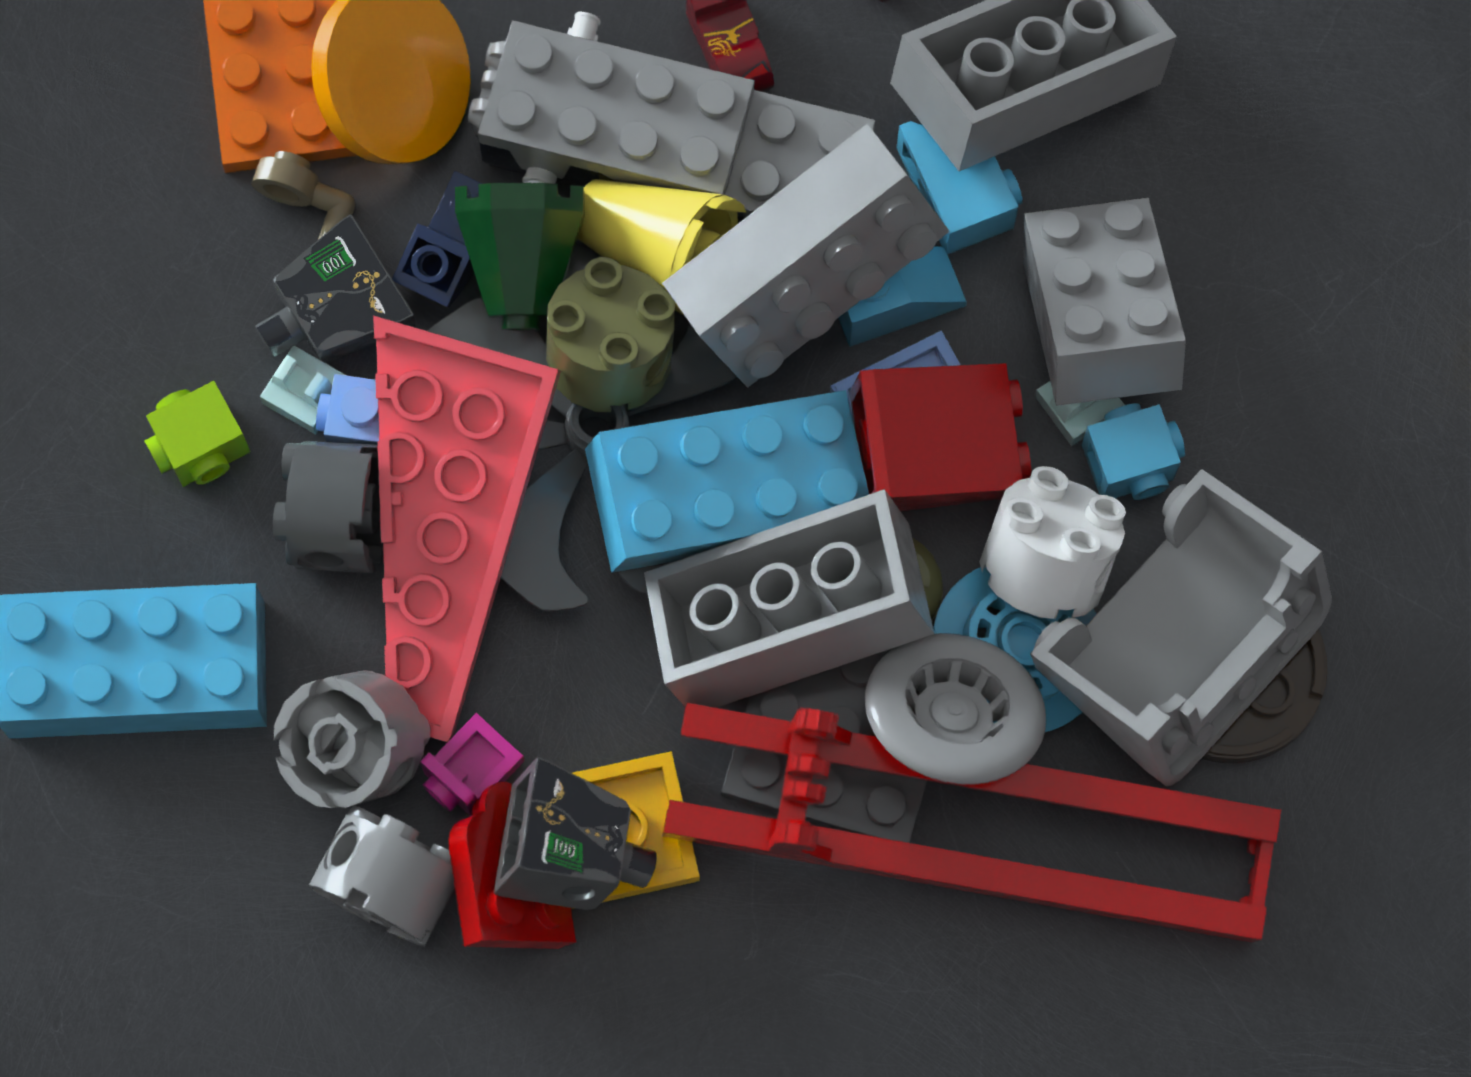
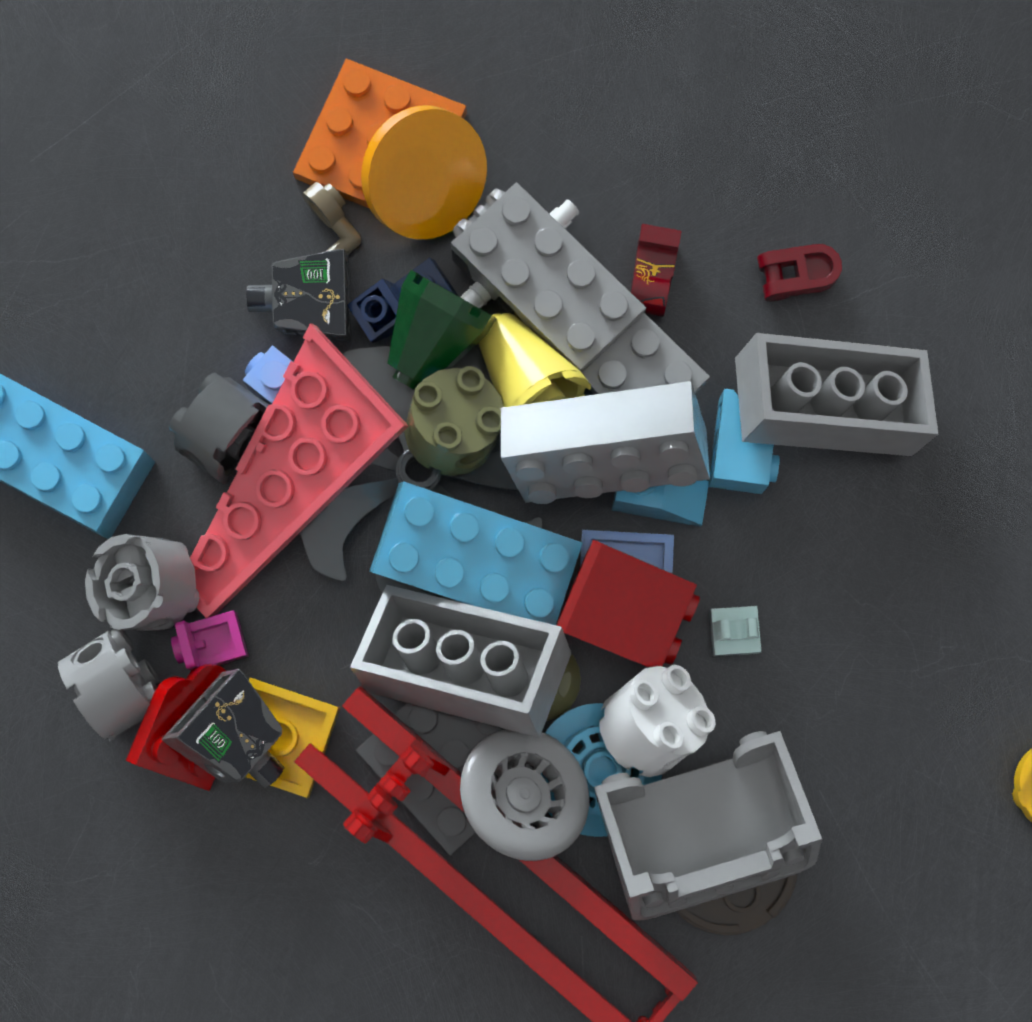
camera: 30 degrees right, 5 degrees up
lime brick [144,381,250,487] -> none
light aqua tile [260,346,347,434] -> none
light grey brick [1023,198,1186,406] -> none
medium azure brick [1081,403,1185,500] -> none

